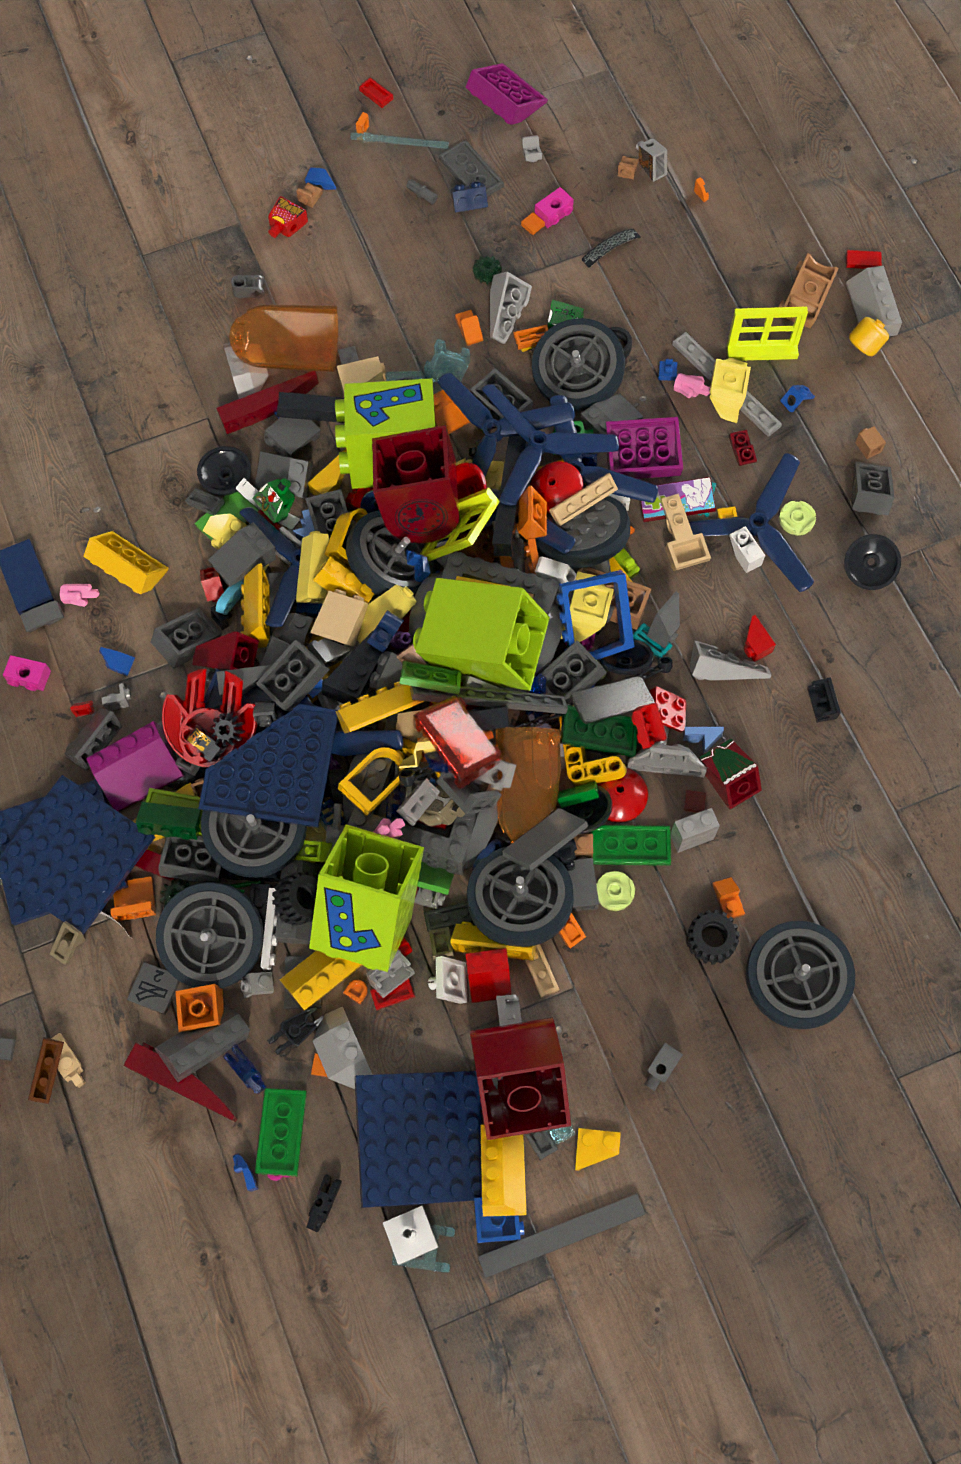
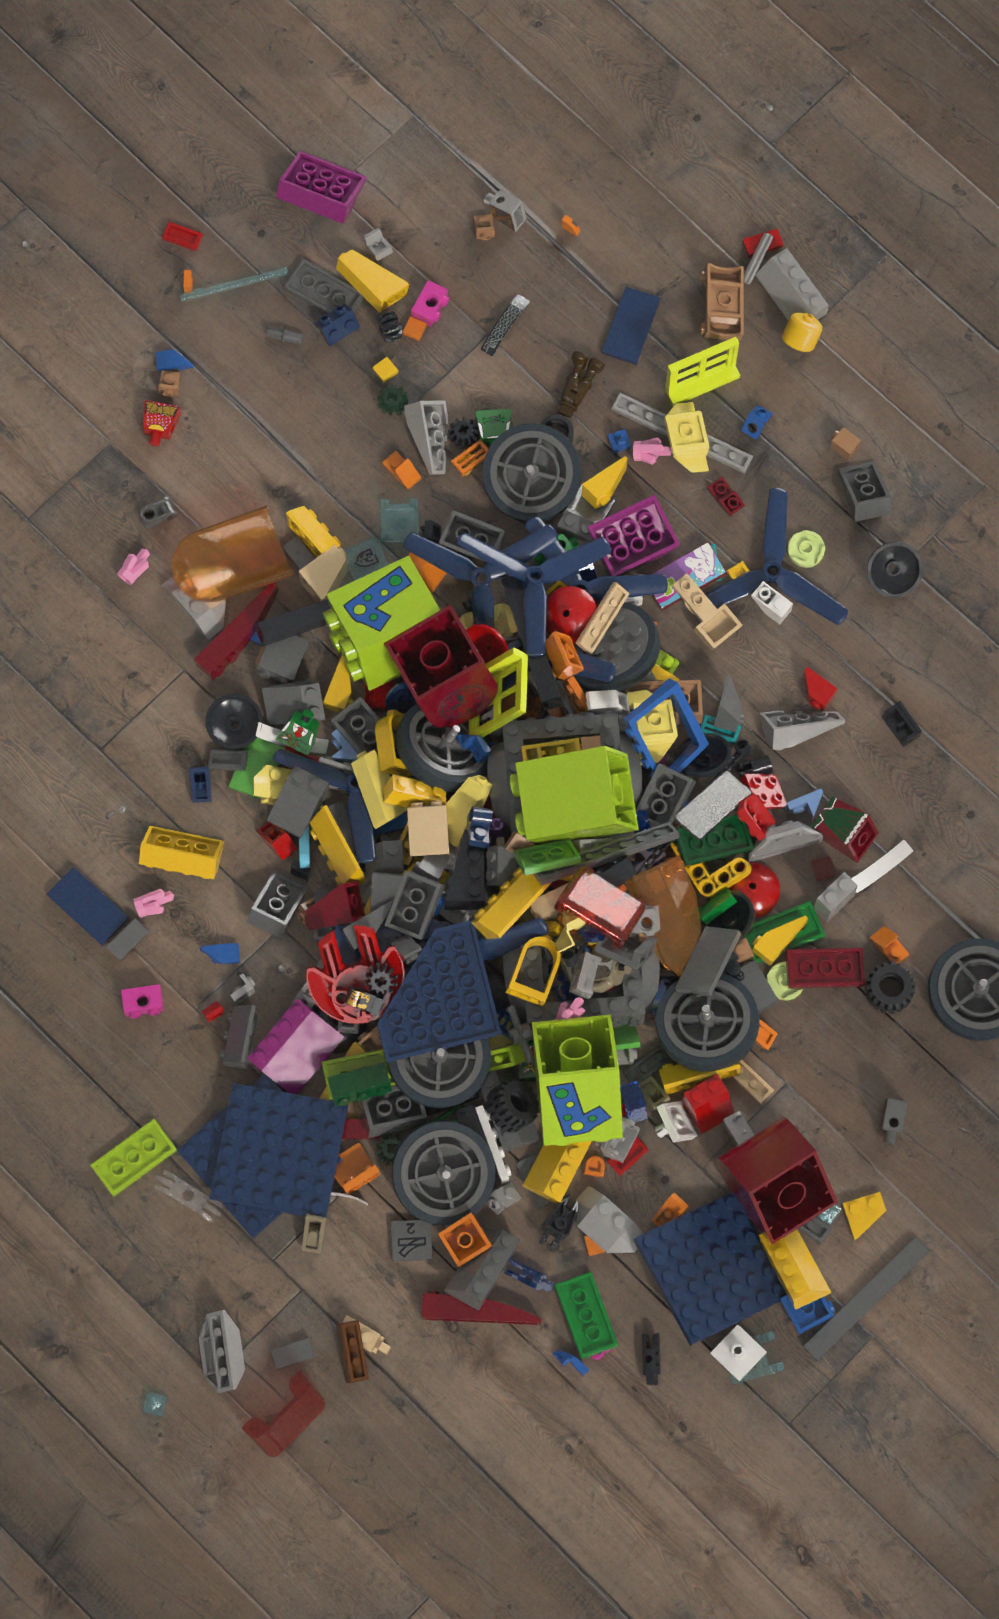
camera: 25 degrees left, 5 degrees up
none -> bright pink rock [117,549,150,585]
none -> dark blue slope [190,767,212,803]
none -> yellow slope [286,506,341,558]
none -> yellow slope [336,250,409,313]
none -> yellow tile [372,357,398,383]
none -> black gear [377,310,402,342]
none -> black tile [420,520,441,544]
none -> black gear [448,416,479,449]
none -> dark brown piece [558,351,605,418]
none -> yellow slope [581,456,627,509]
none -> dark blue tile [602,287,661,365]
none -> clear blue slope [620,1081,648,1122]
none -> orange slope [651,1193,688,1227]
none -> black hinge [735,755,773,779]
none -> light grey axle [744,233,773,284]
none -> yellow slope [752,916,808,966]
none -> dark red tile [785,948,865,989]
none -> white sticker [852,840,913,893]

